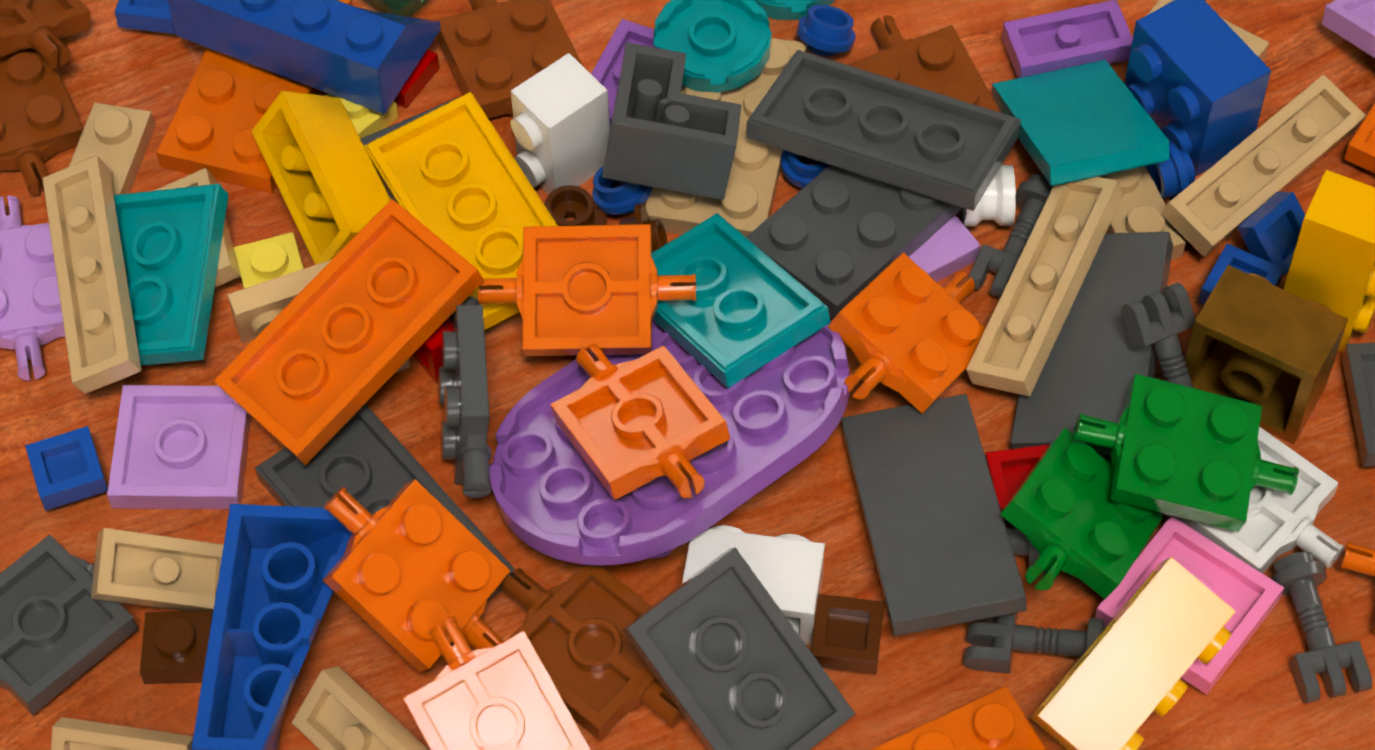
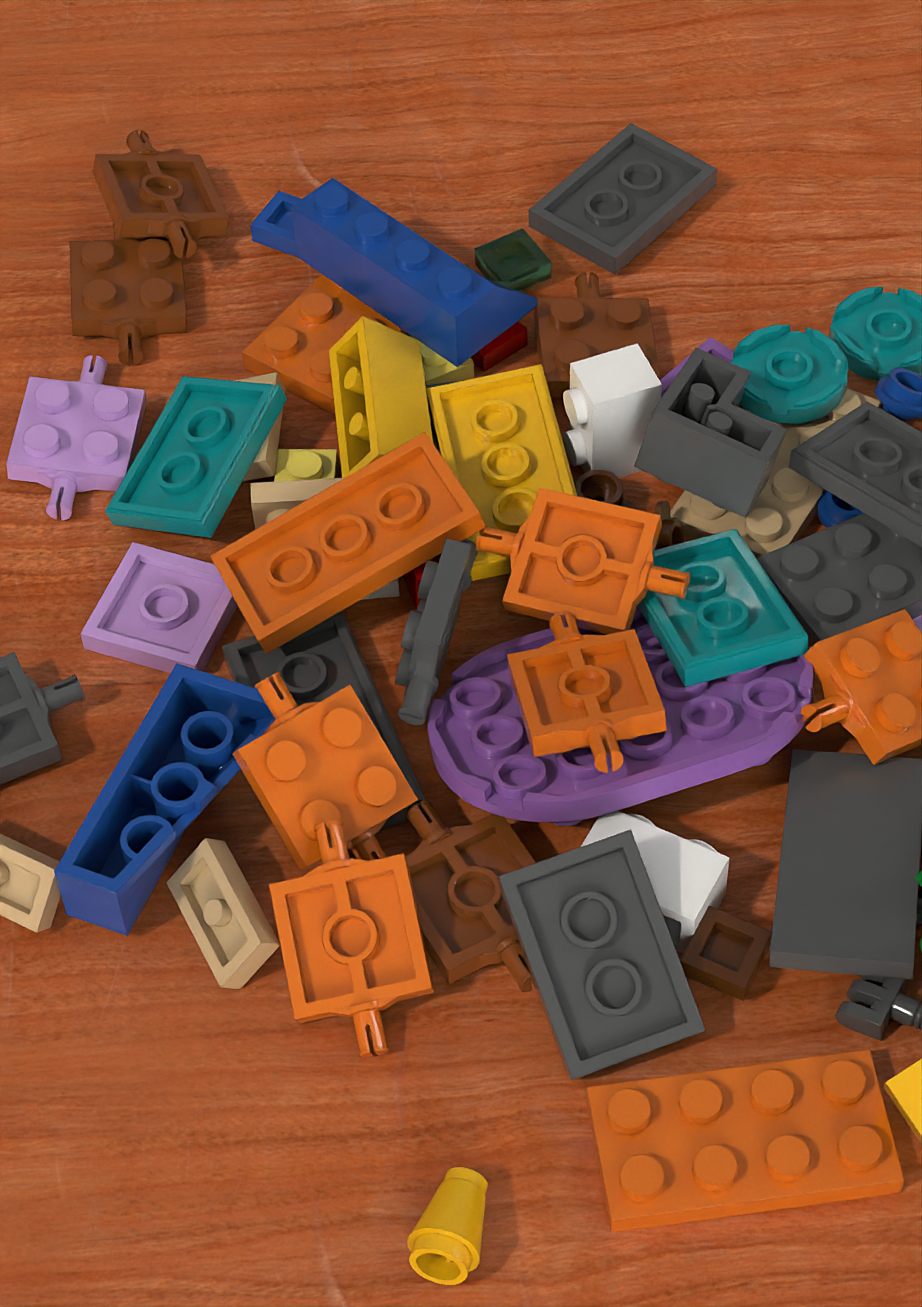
camera: 20 degrees right, 5 degrees down
blue plate [25,426,108,511] -> none
tan plate [42,155,142,394] -> none
tan plate [69,102,155,195] -> none
tan plate [91,528,224,612] -> none
reddish brown plate [140,611,213,684] -> none
blue plate [592,165,653,214] -> none

